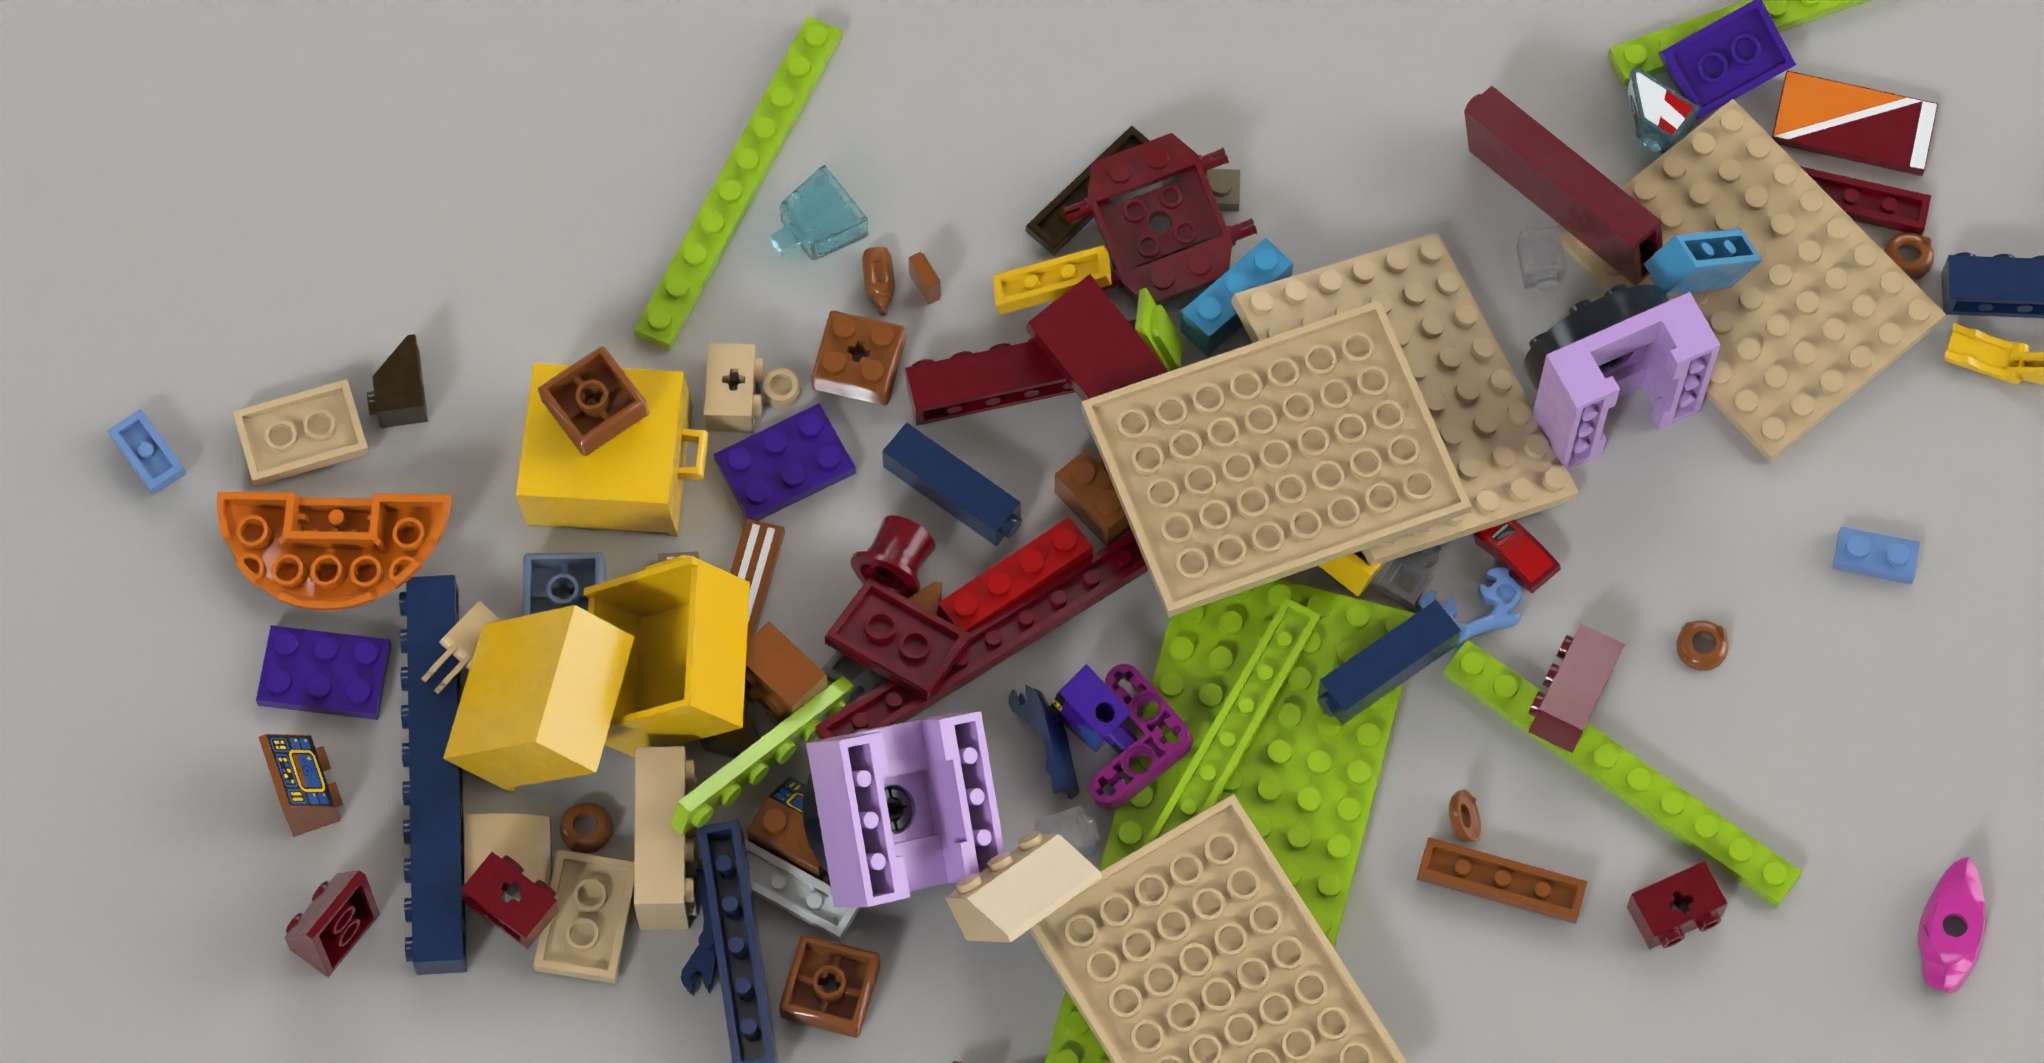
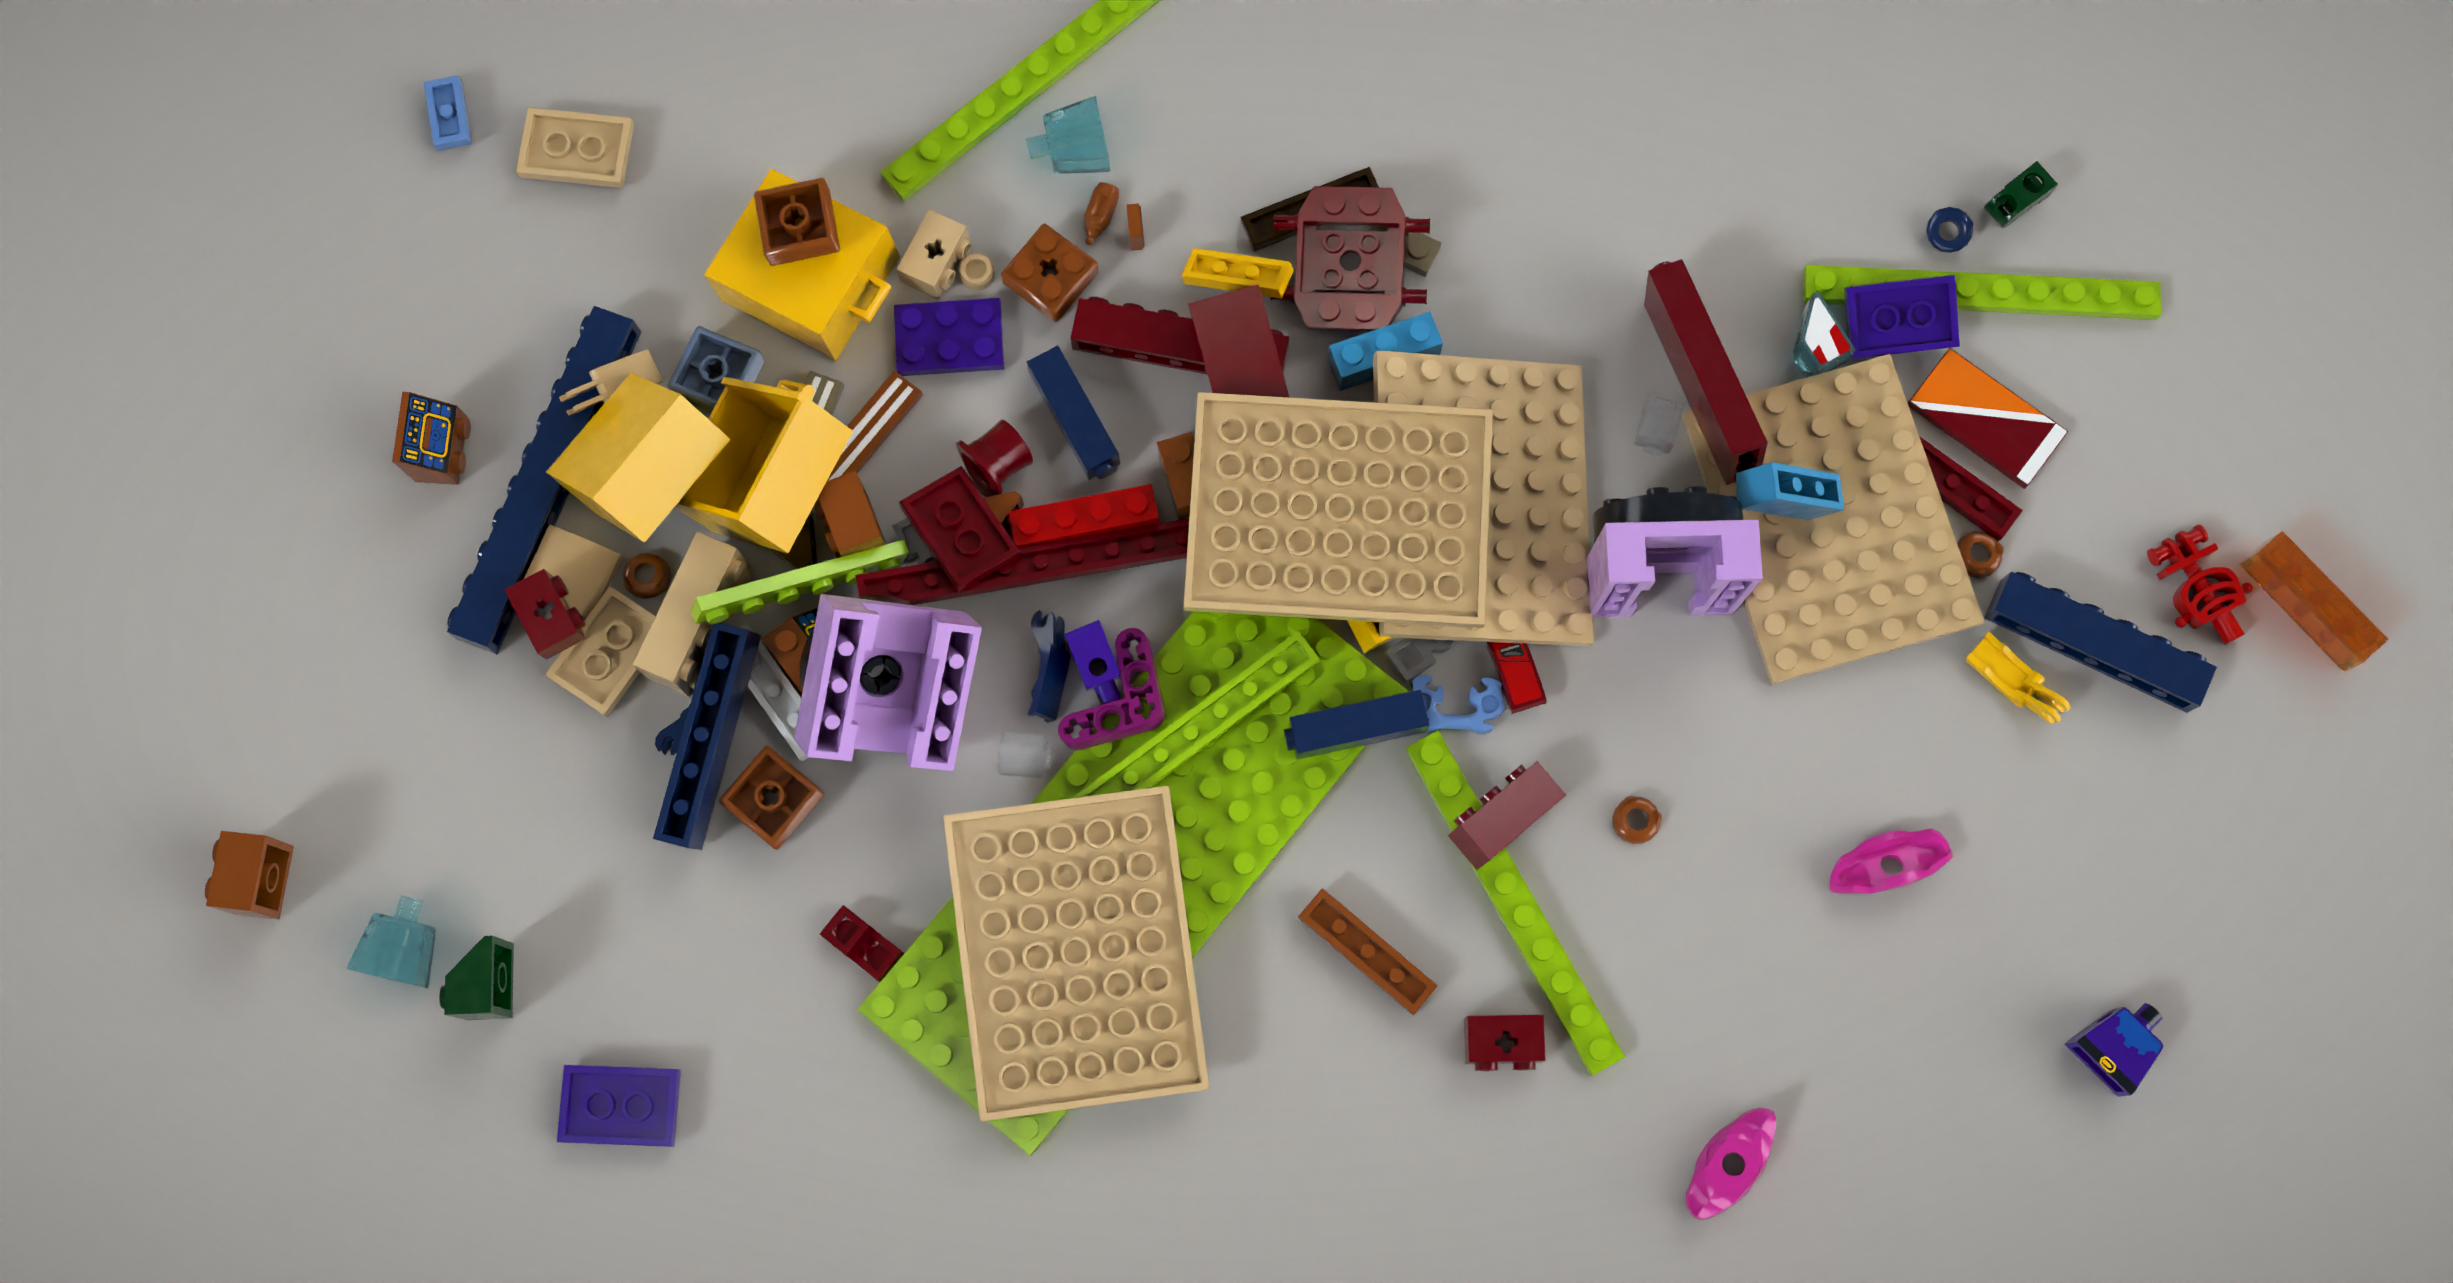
camera: 25 degrees right, 10 degrees up
orange brick [217,491,453,611] -> none
dark purple plate [256,625,392,720] -> none
dark red slope [285,870,380,978] -> none
dark brown slope [367,334,428,428] -> none
tan slope [945,831,1102,943] -> none
lime piece [1135,288,1183,372] -> none
dark orange piece [1449,790,1481,842] -> none
medium blue plate [1833,527,1920,584] -> none
none -> dark pink piece [1830,829,1953,894]

